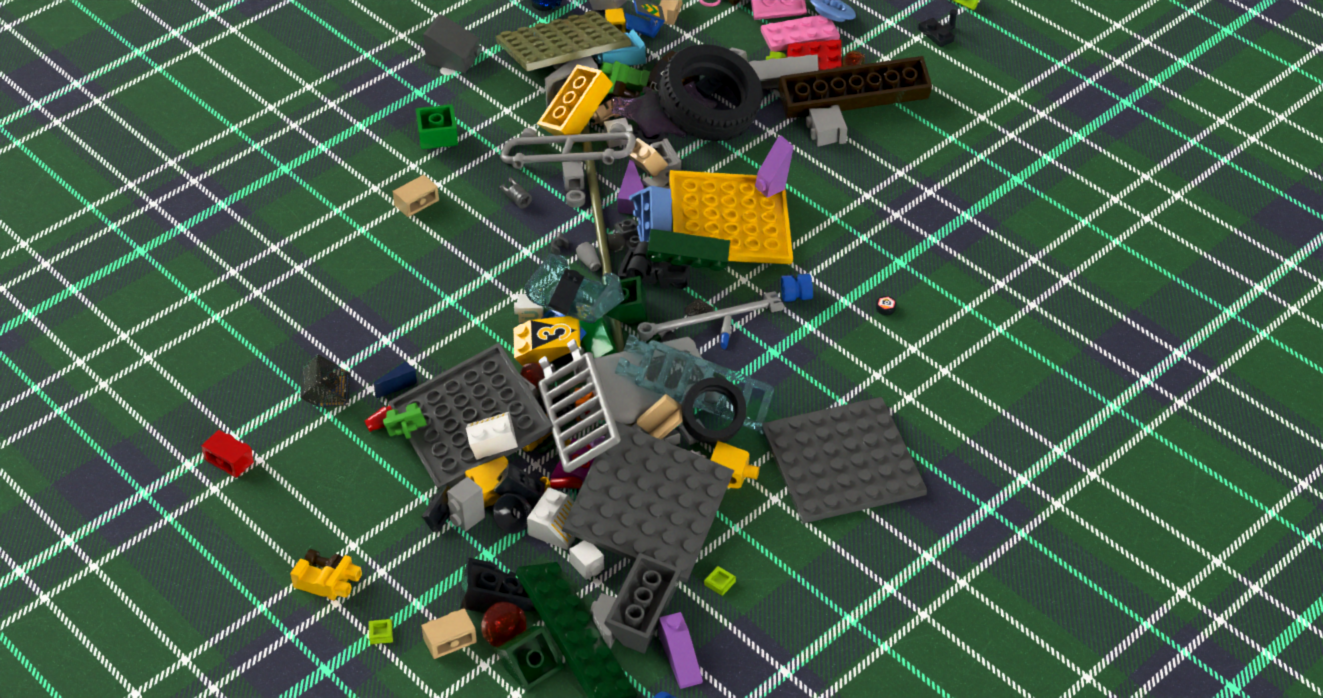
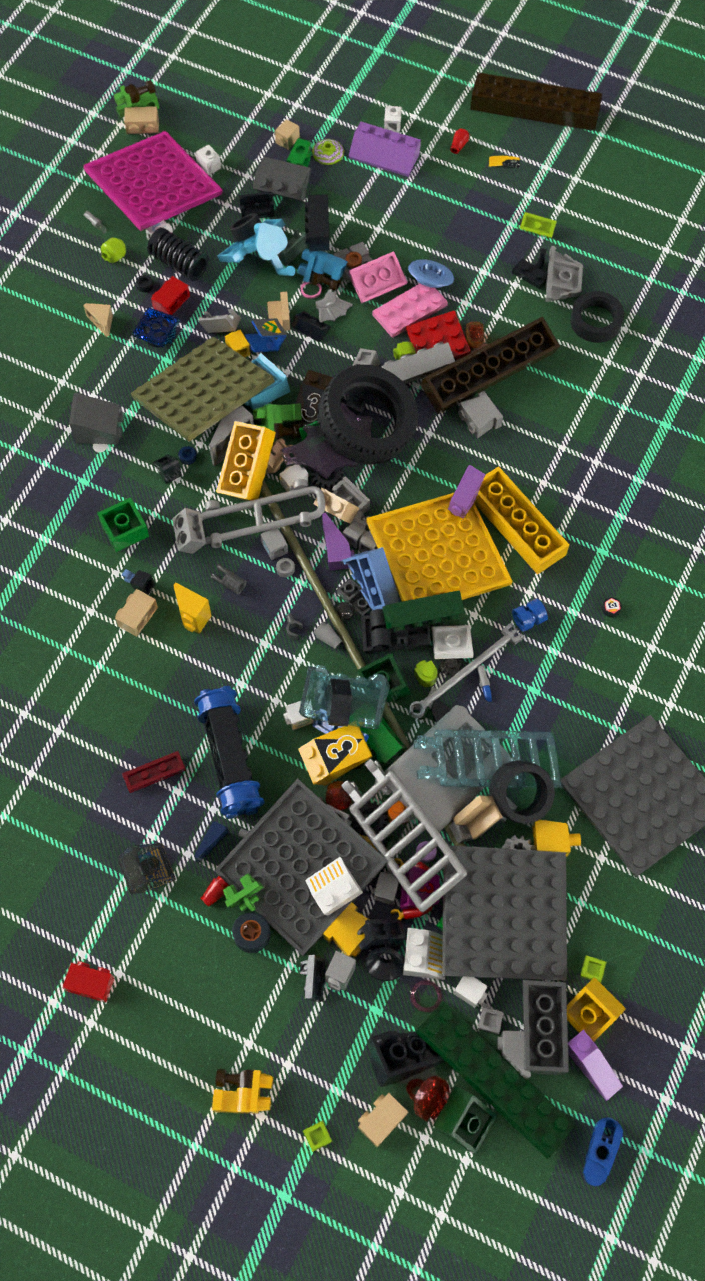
camera: 20 degrees left, 20 degrees up
none -> black piece [121,569,156,595]
none -> dark red plate [122,751,186,793]
none -> black slope [153,454,182,484]
none -> light grey brick [172,508,206,554]
none -> yellow slope [174,582,212,634]
none -> dark blue tile [178,446,197,465]
none -> brick [194,686,264,819]
none -> black wheel [232,912,270,953]
none -> black slope [292,311,331,342]
none -> light grey arm [316,289,352,323]
none -> light grey brick [373,871,400,906]
none -> clear pink piece [411,980,442,1012]
none -> lime plate [414,660,438,687]
none -> white plate [431,625,473,659]
none -> yellow brick [474,466,569,575]
none -> light grey tile [477,1007,504,1035]
none -> light grey wing [545,246,583,302]
none -> yellow slope [567,977,626,1042]
none -> black tyre [570,291,624,343]

